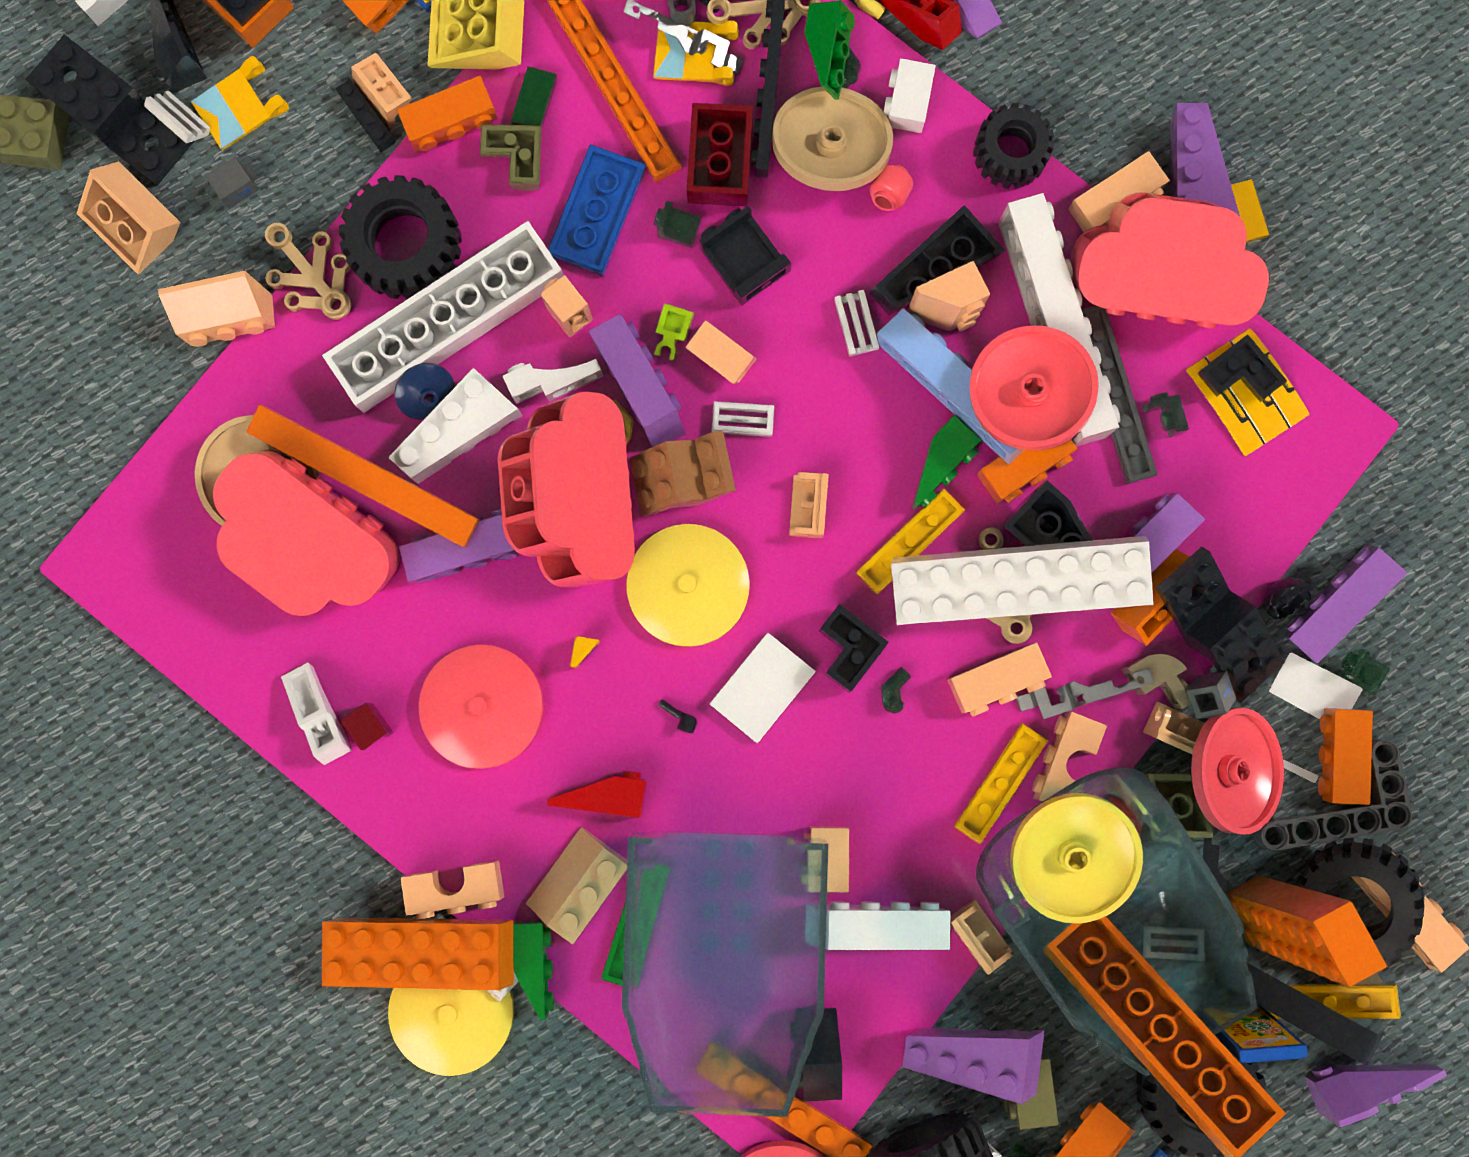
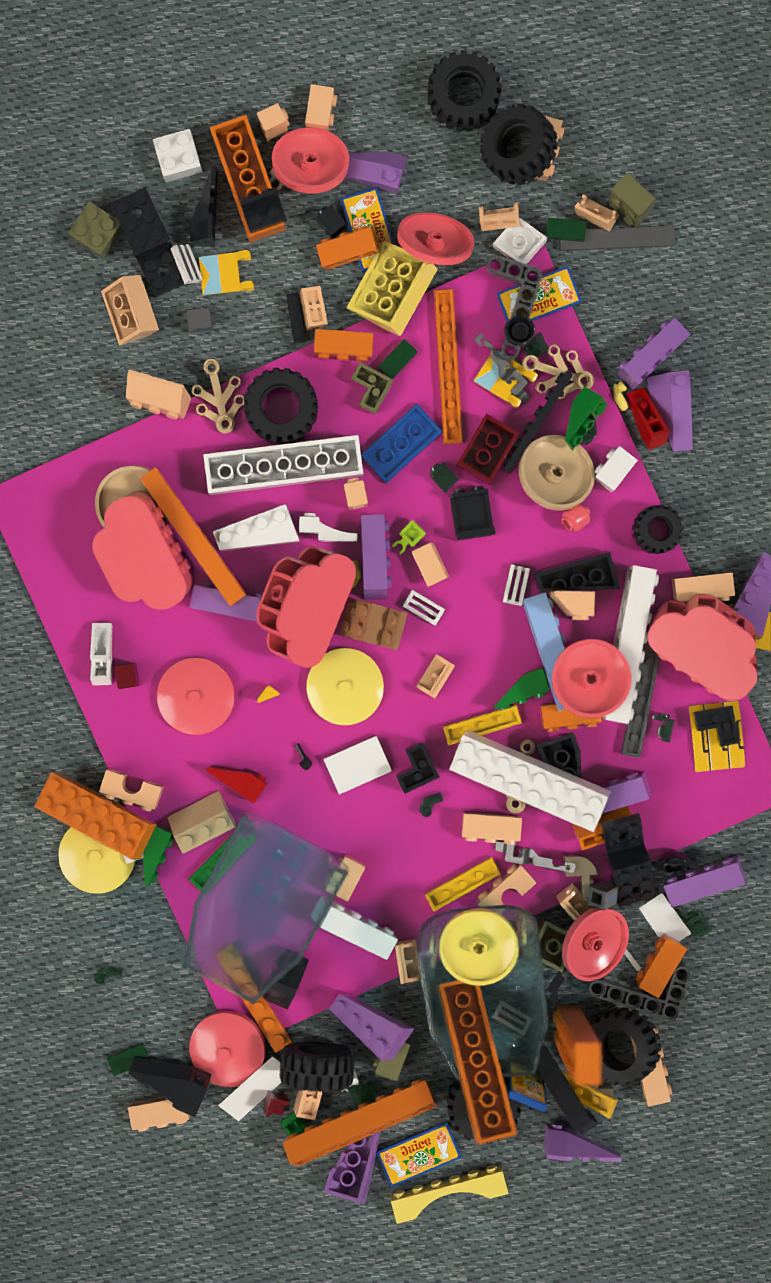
camera: 30 degrees right, 5 degrees up
dark blue dish [394,363,455,420] -> none

